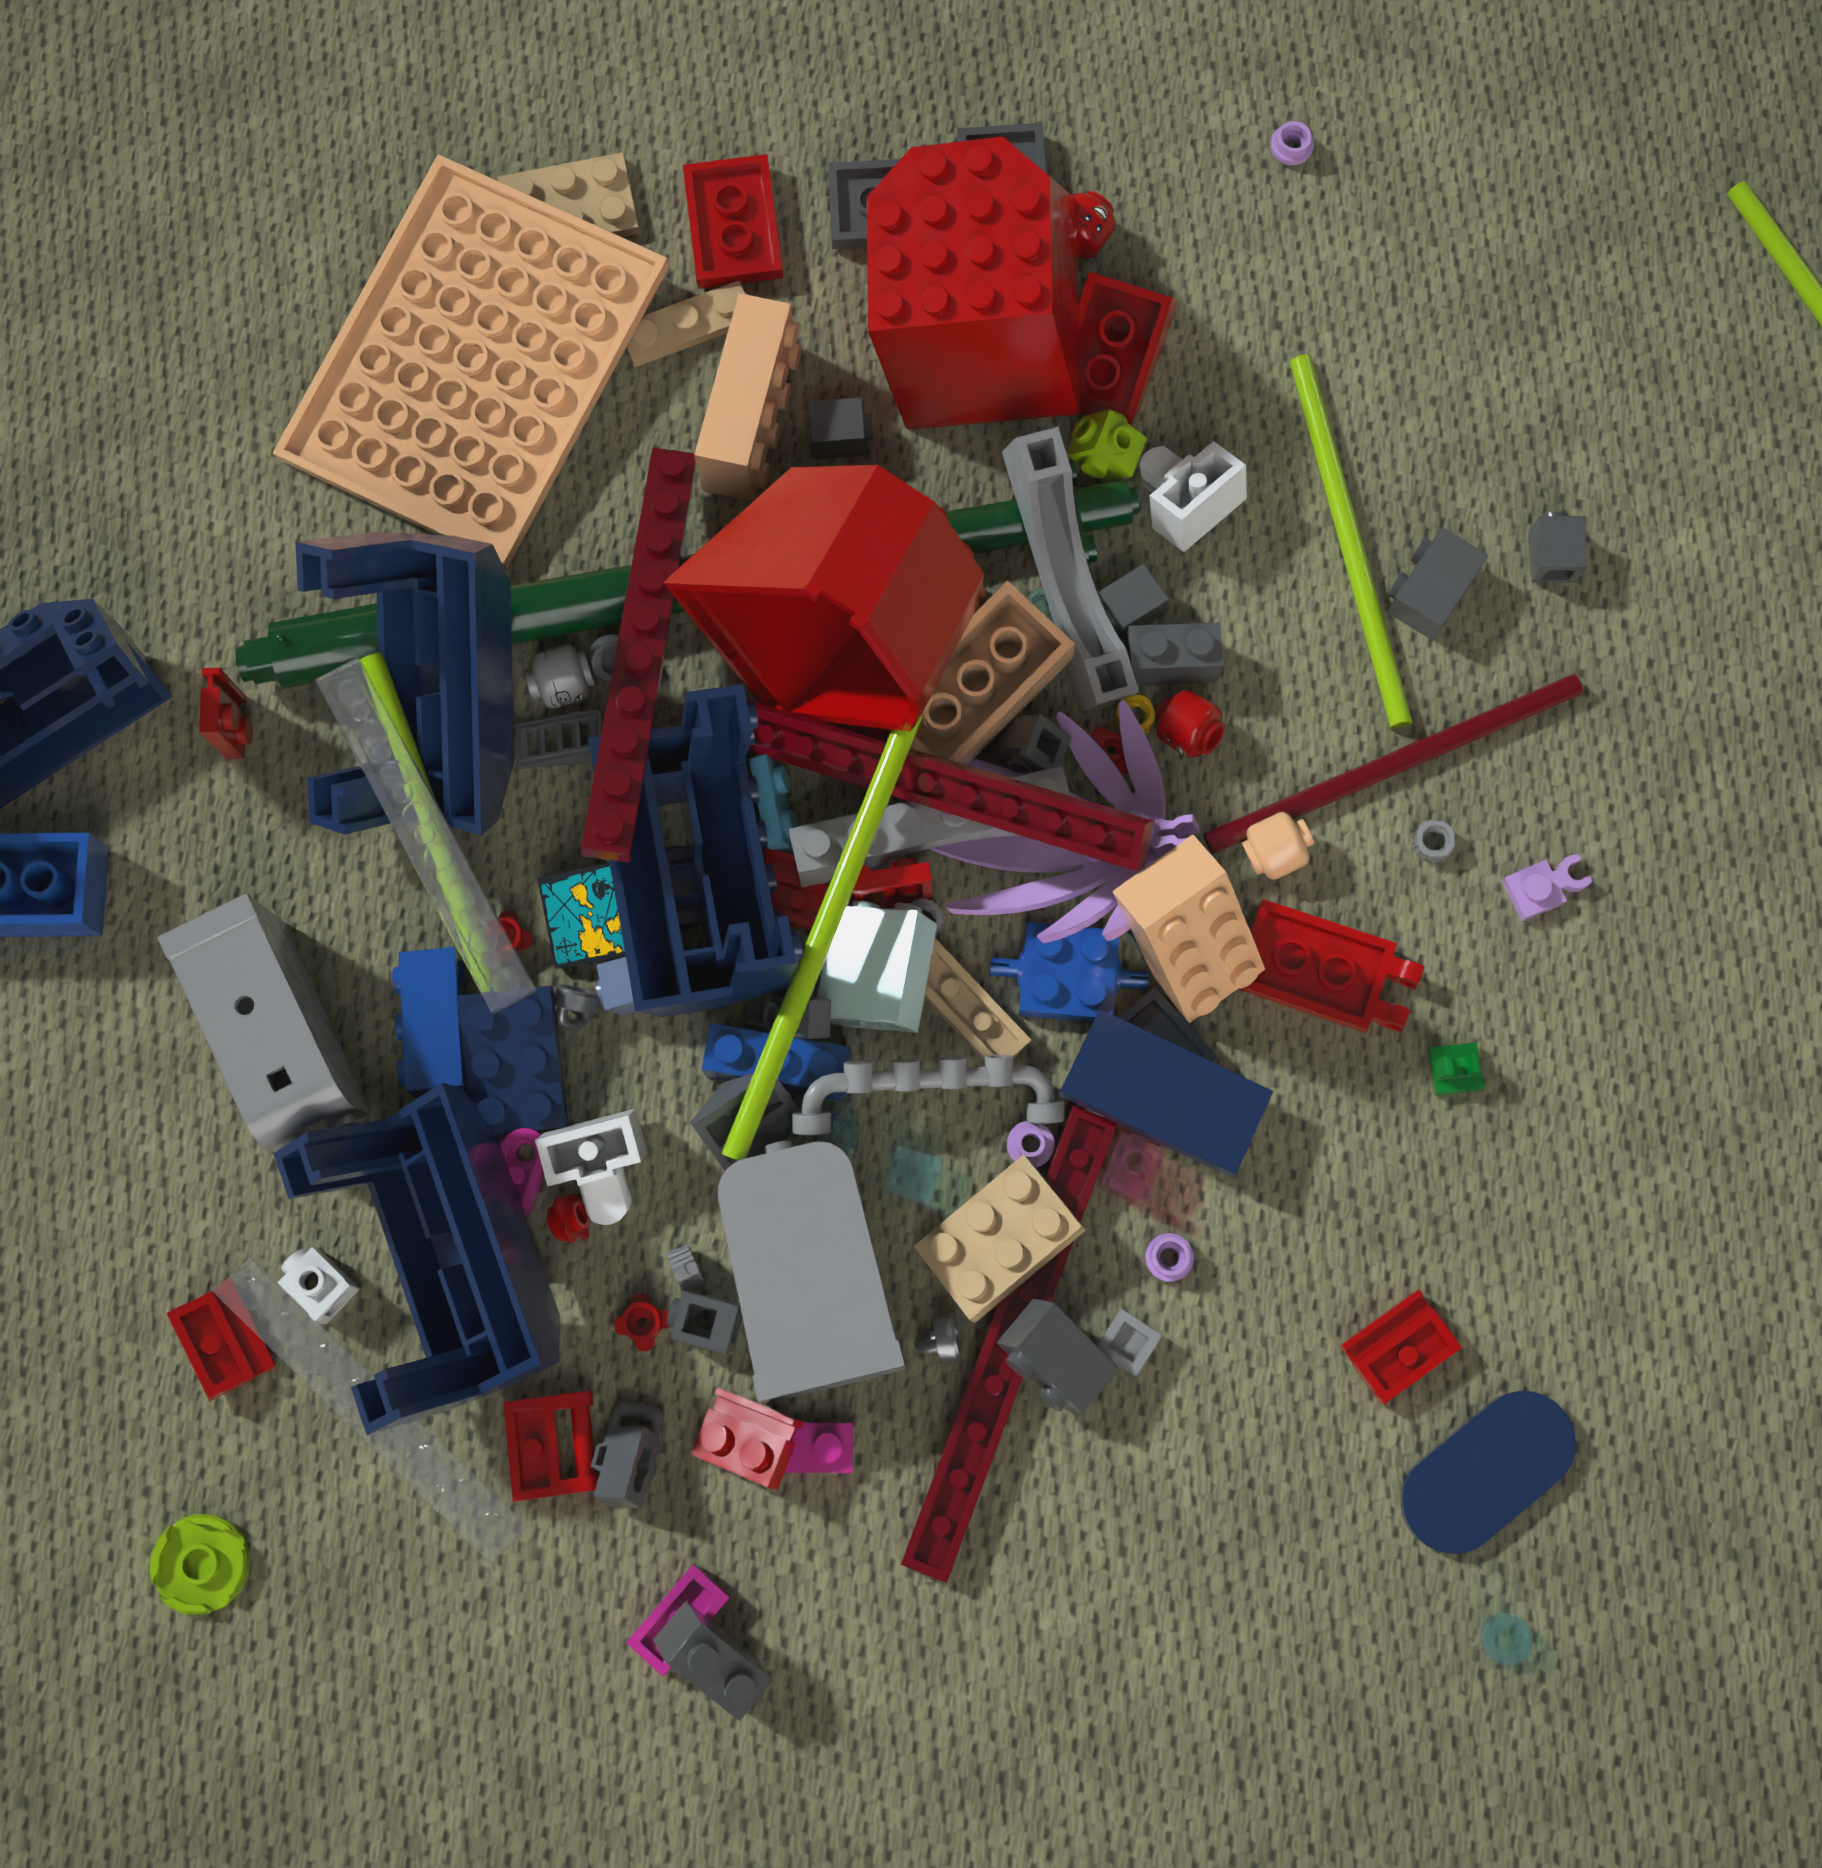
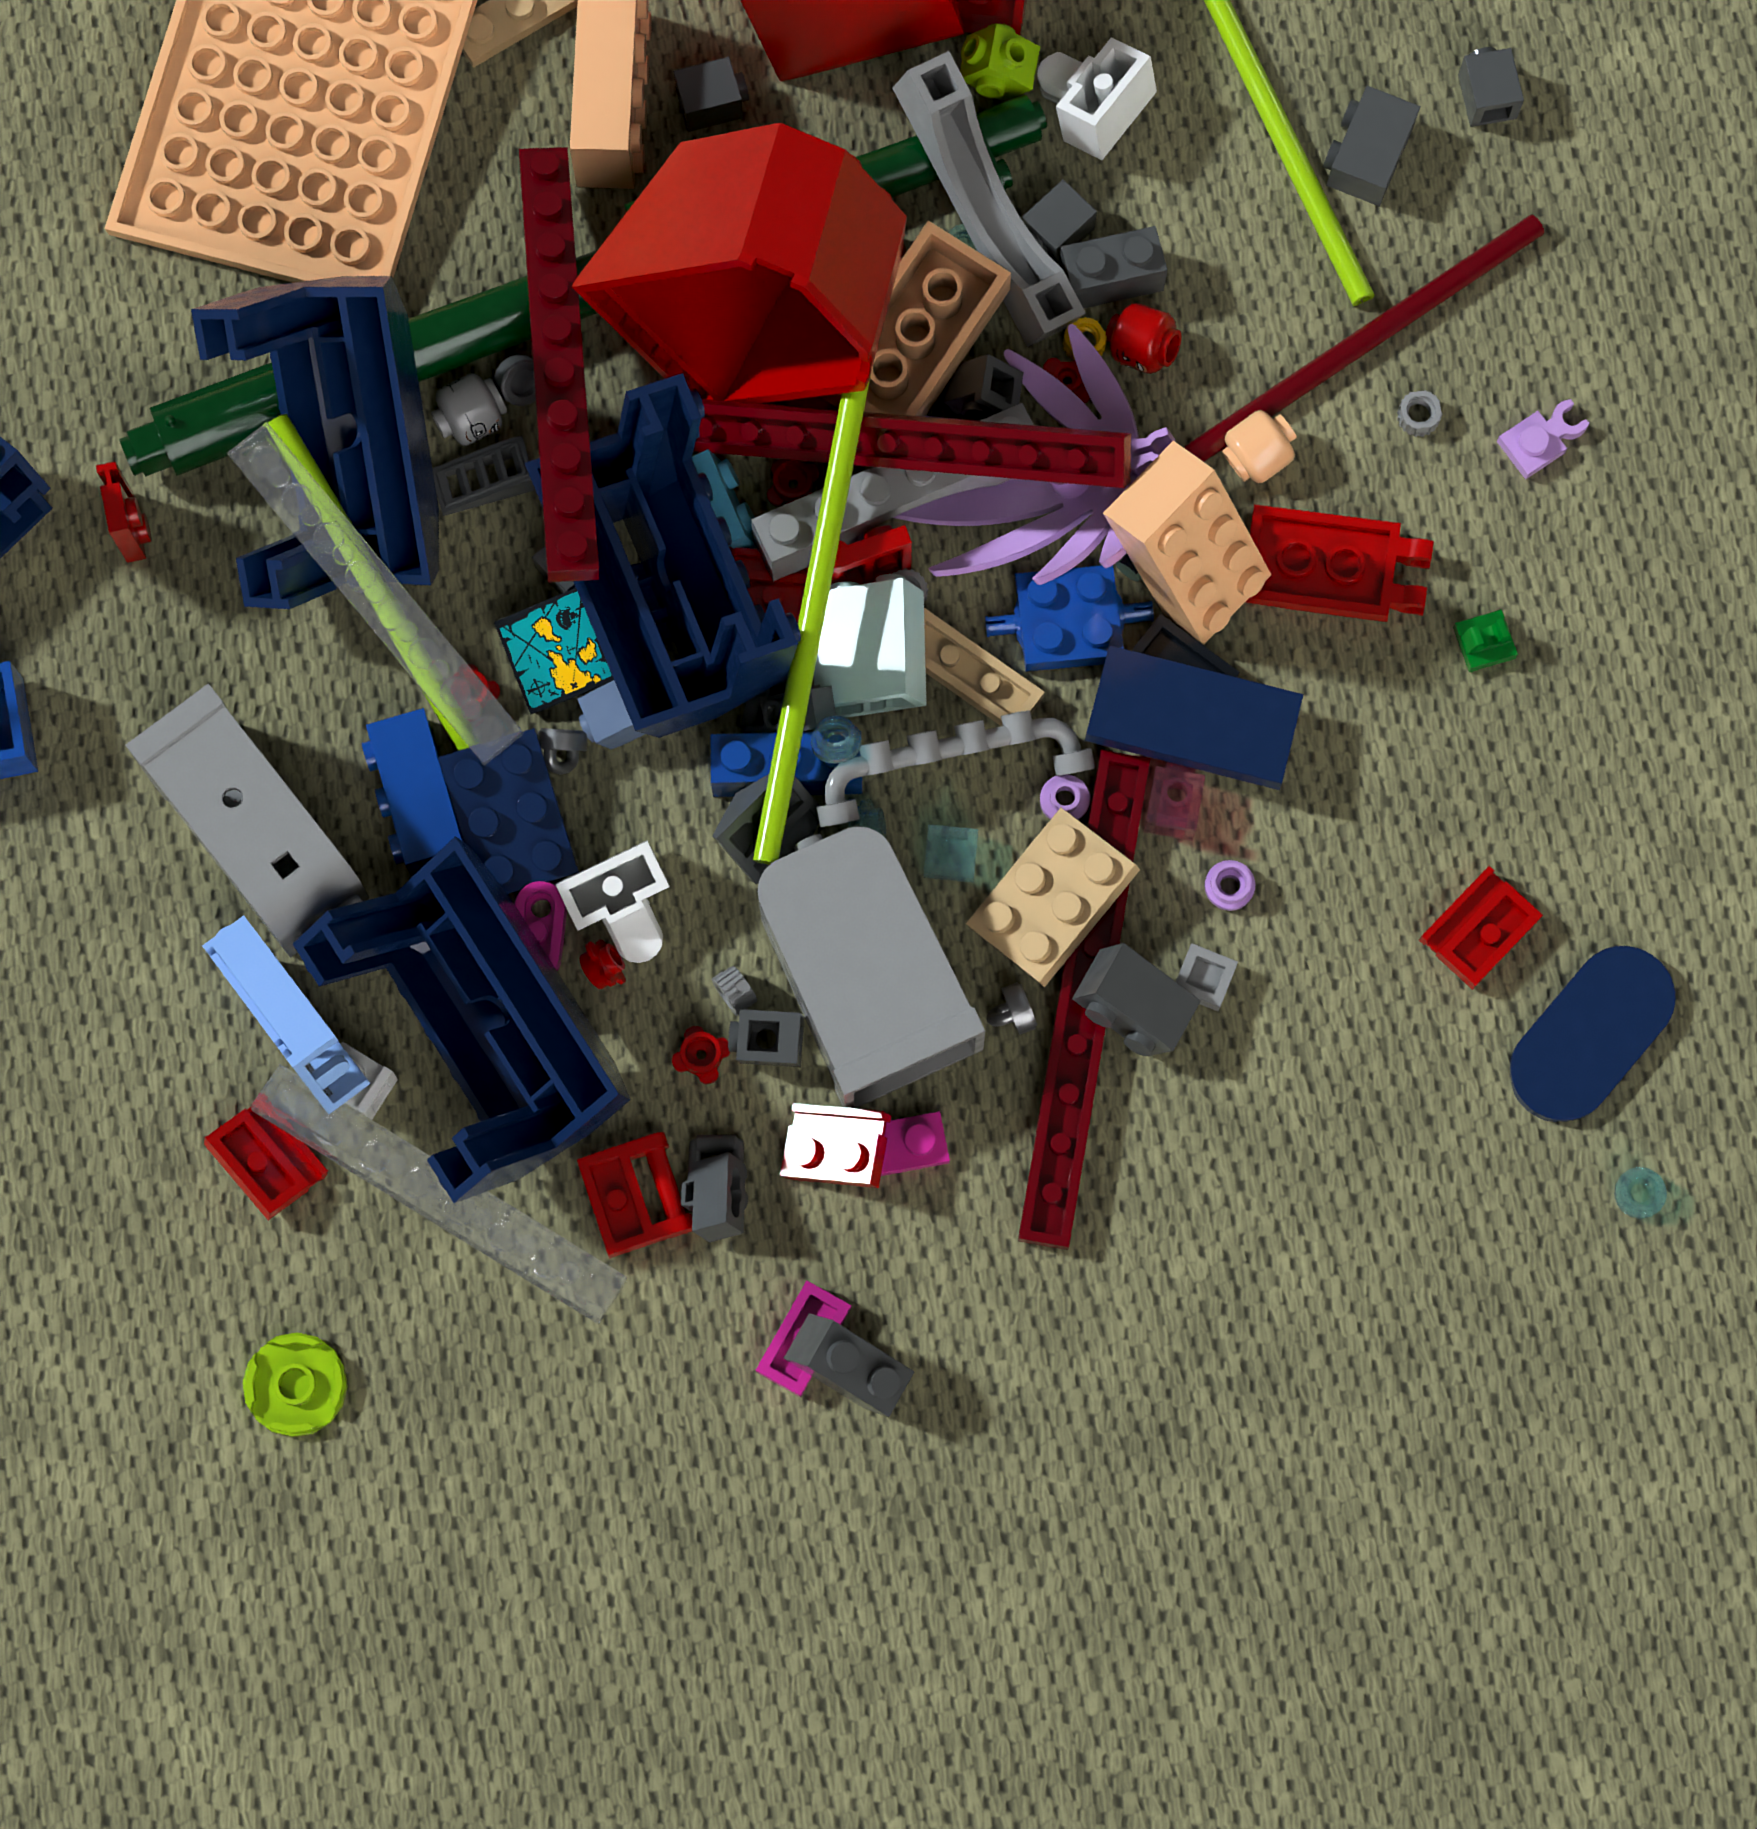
camera: 15 degrees left, 0 degrees up
none -> light blue door [202,915,370,1115]
none -> red plate [767,459,819,506]
none -> clear light blue plate [811,715,862,764]

